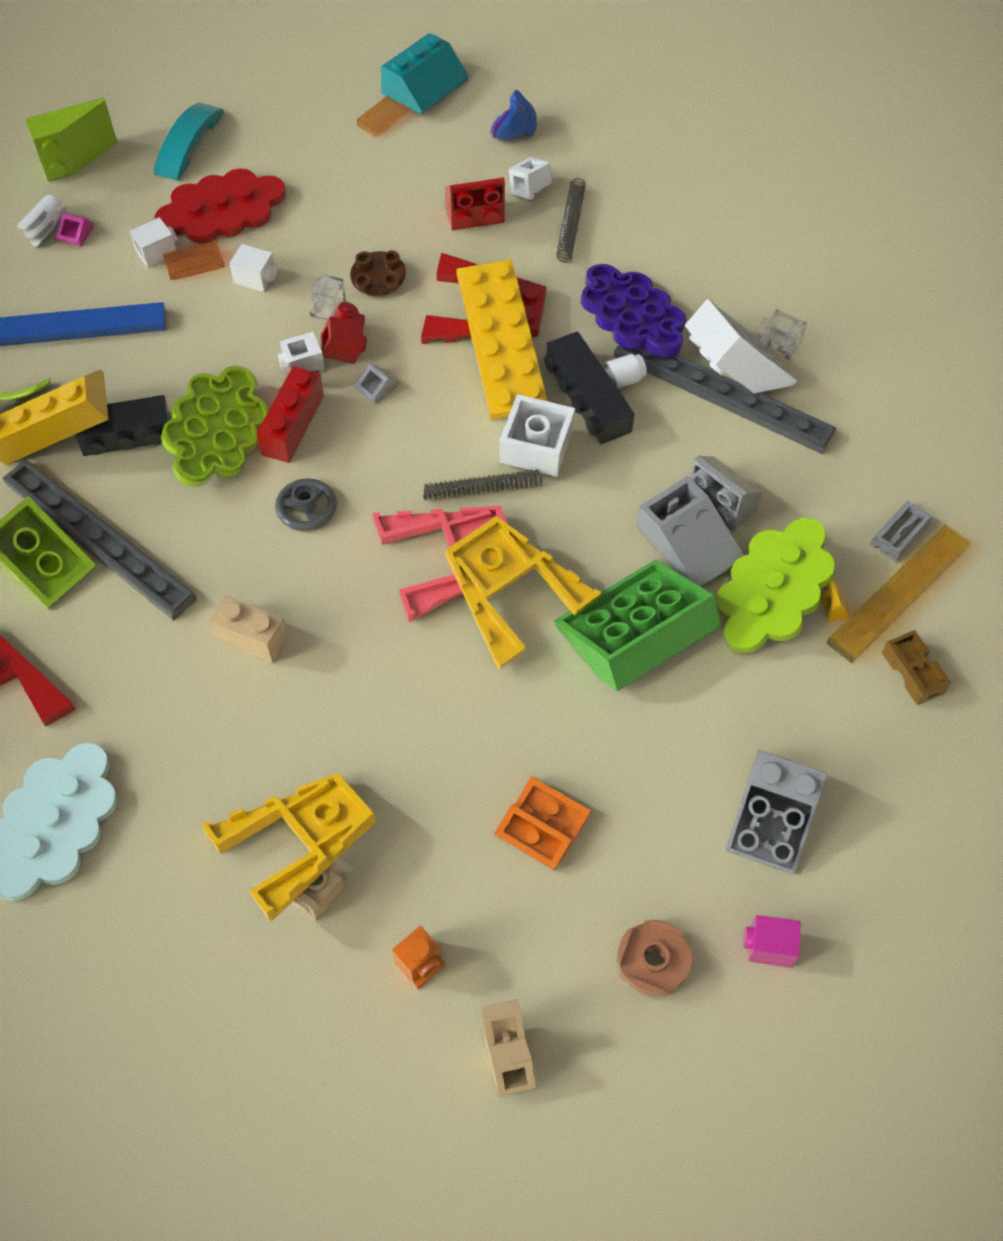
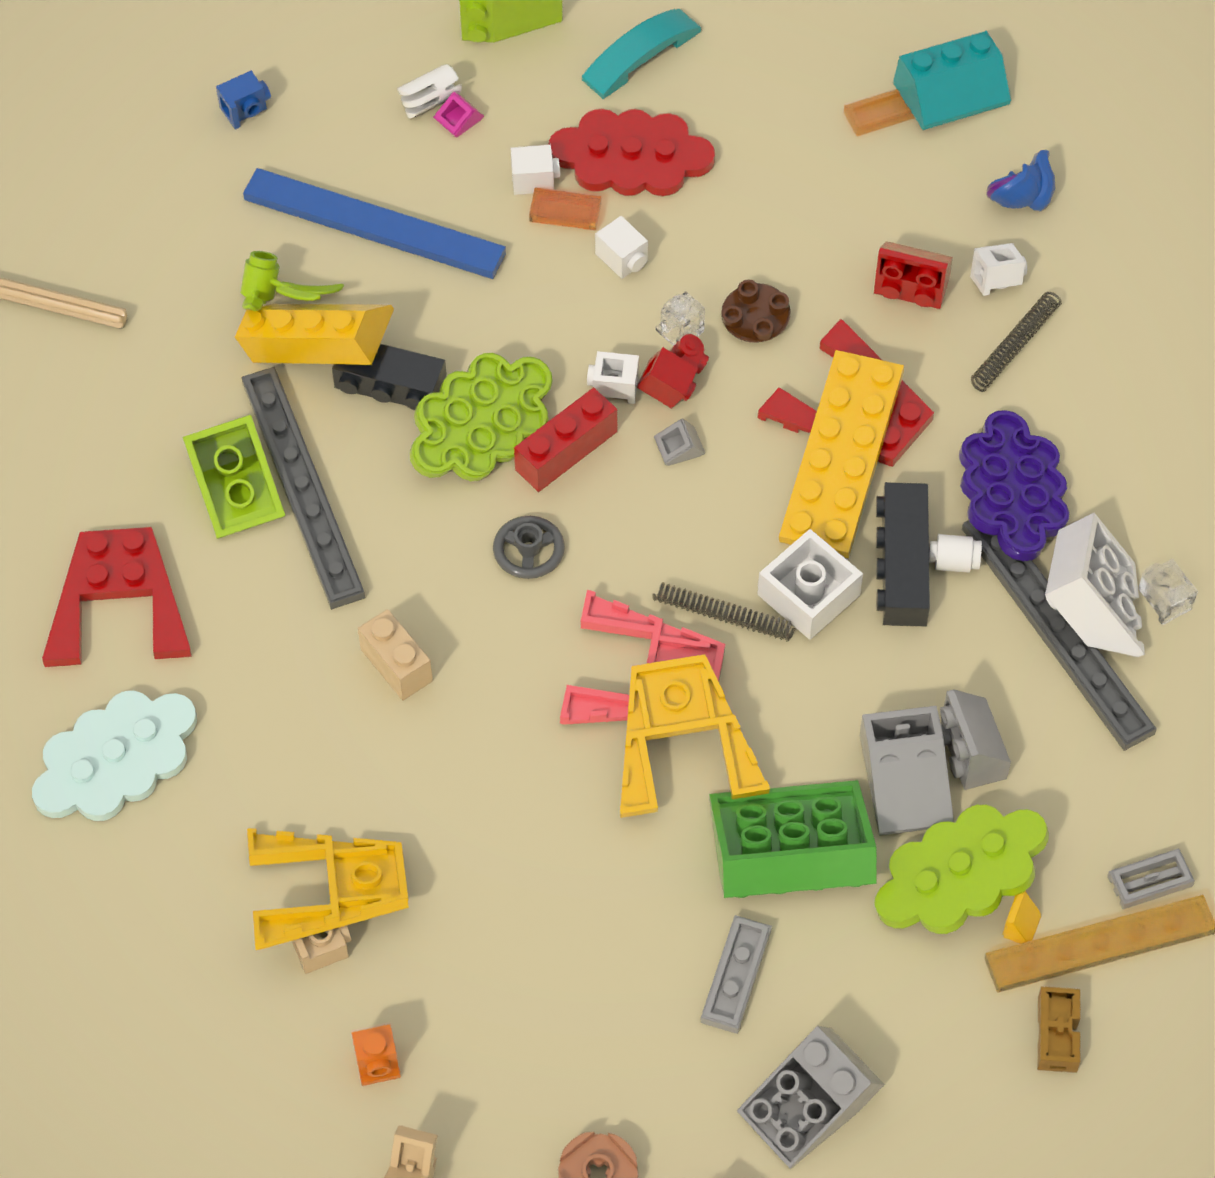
camera: 30 degrees right, 0 degrees up
orange slope [494,776,592,871] -> none
none -> light grey tile [700,915,772,1034]

